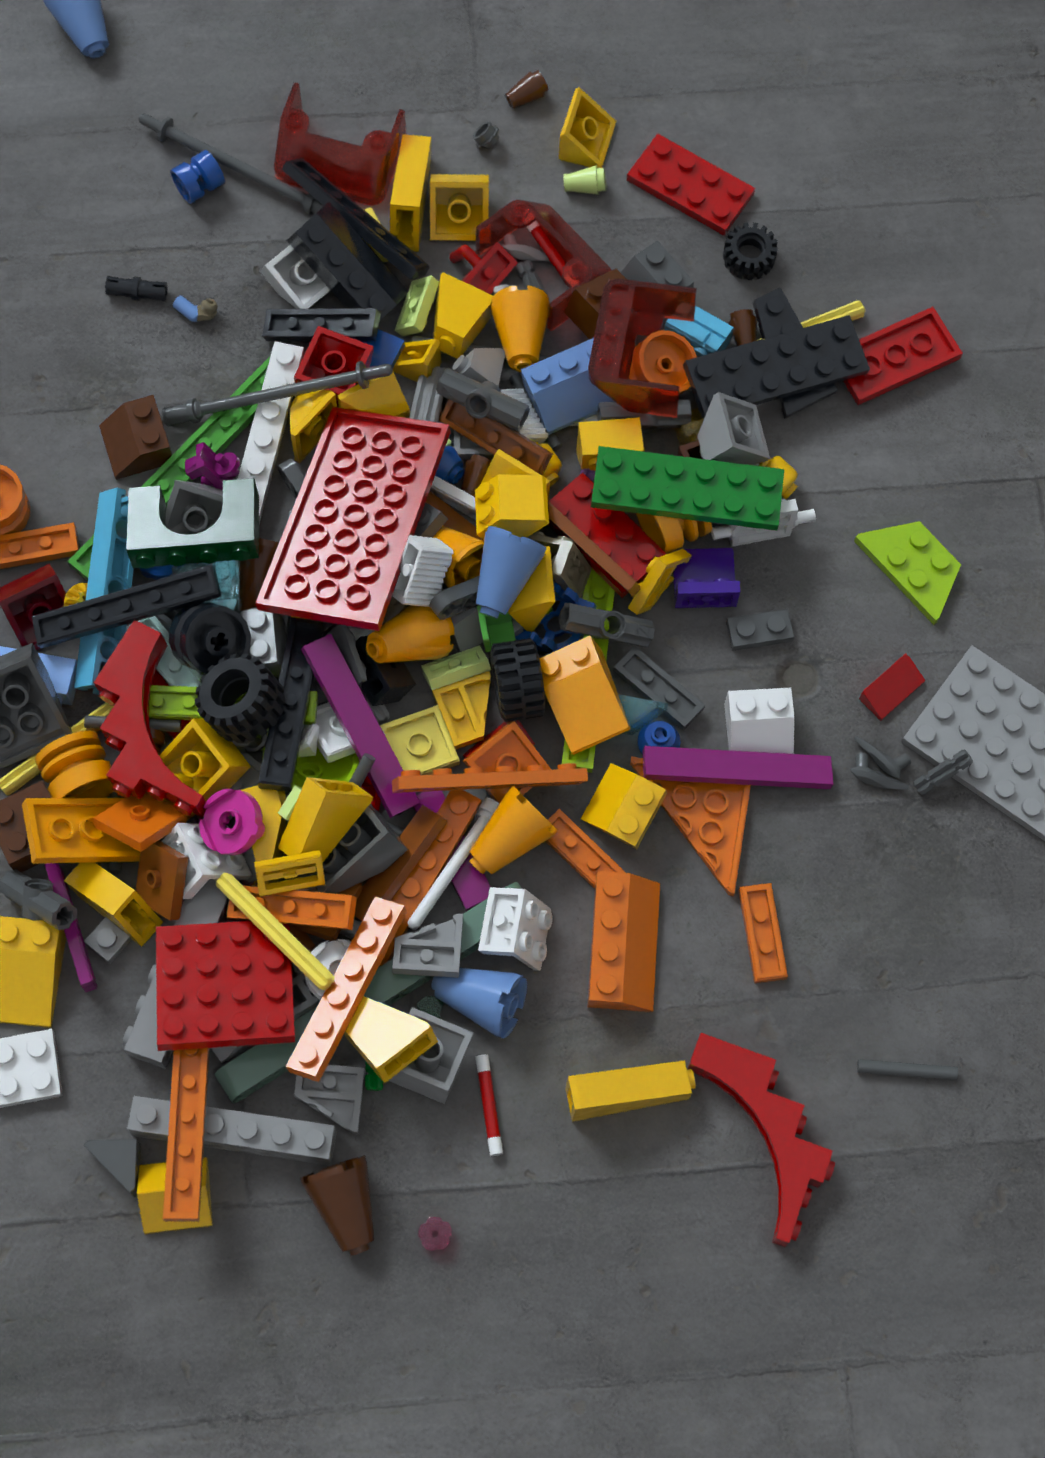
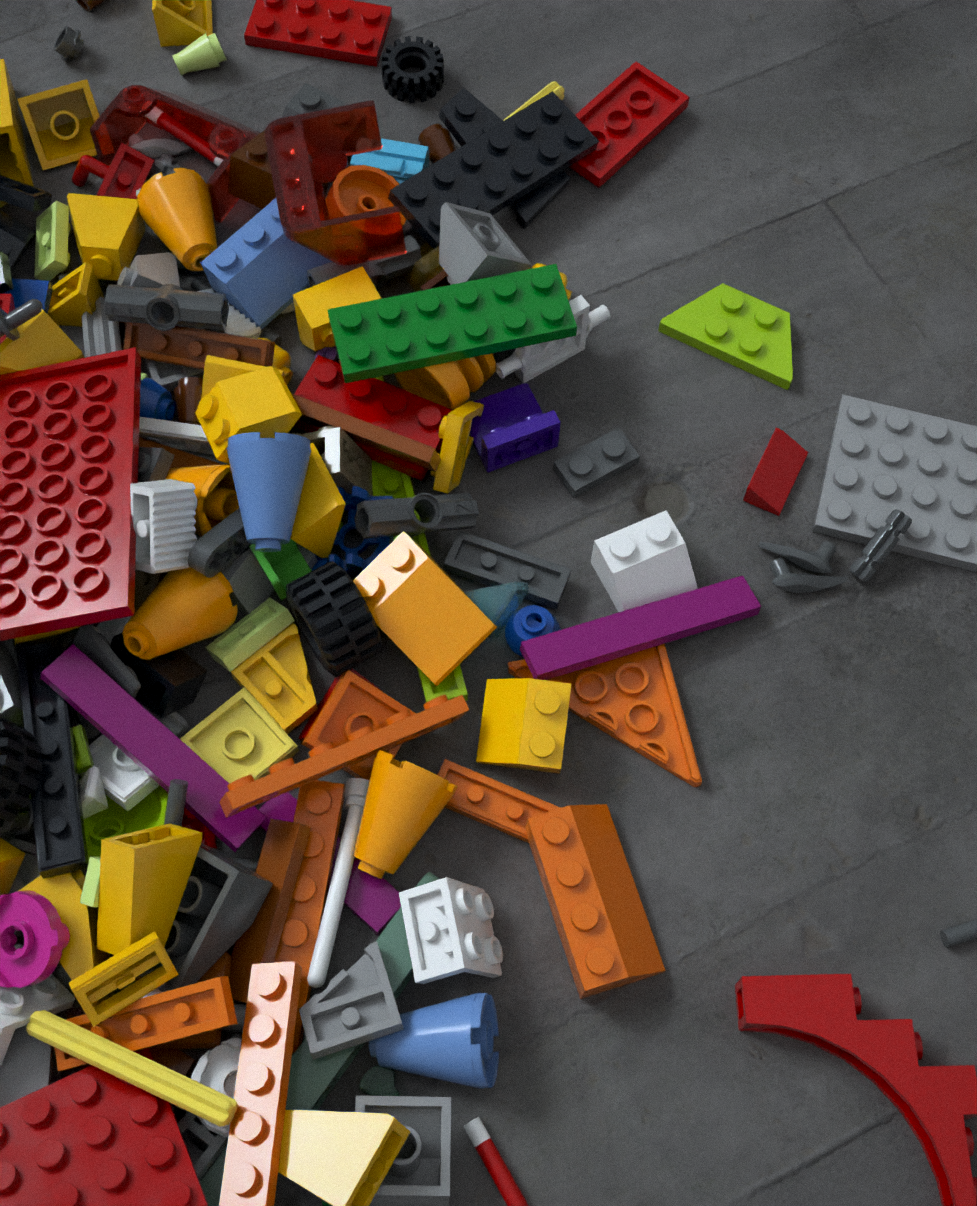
camera: 20 degrees left, 5 degrees down
yellow slope [565,1060,696,1122] -> none
orange tile [738,883,788,984] -> none

